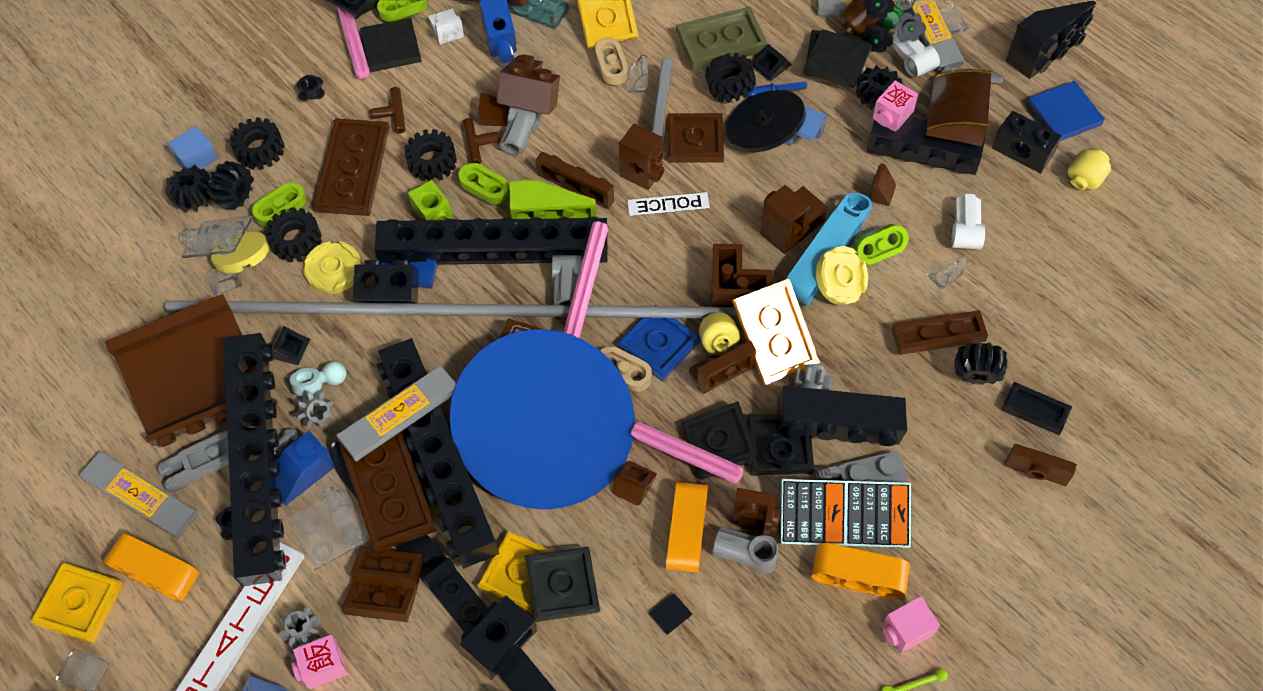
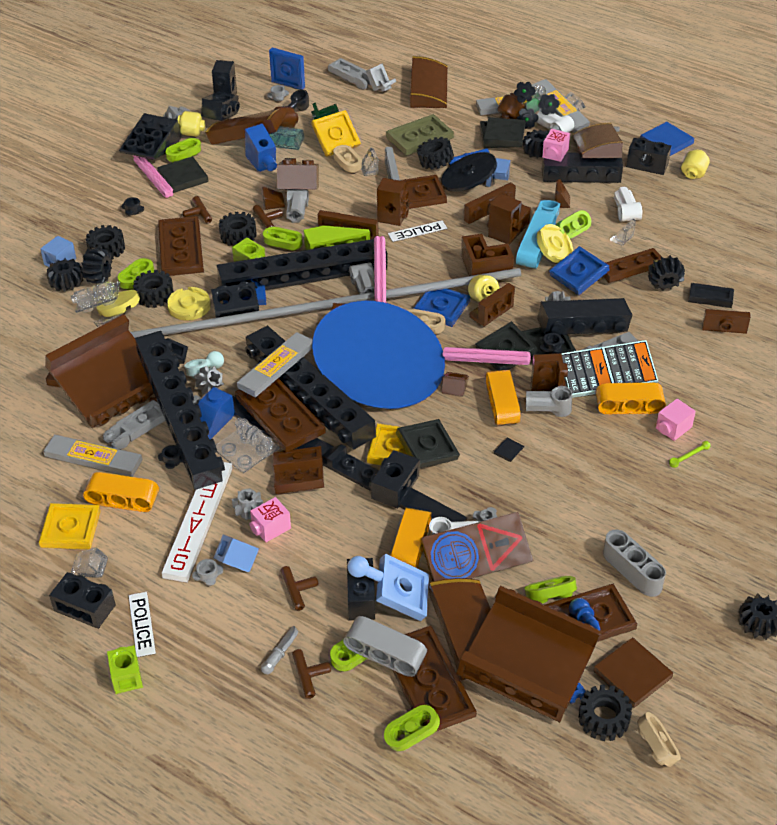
camera: 15 degrees left, 15 degrees down
white bracket [428,8,464,45] -> none
tile [732,278,820,384] -> none
black slope [752,44,792,81] -> none
black slope [1006,0,1096,79] -> none
none -> reddish brown plate [464,182,516,224]
none -> blue tile [549,246,610,295]

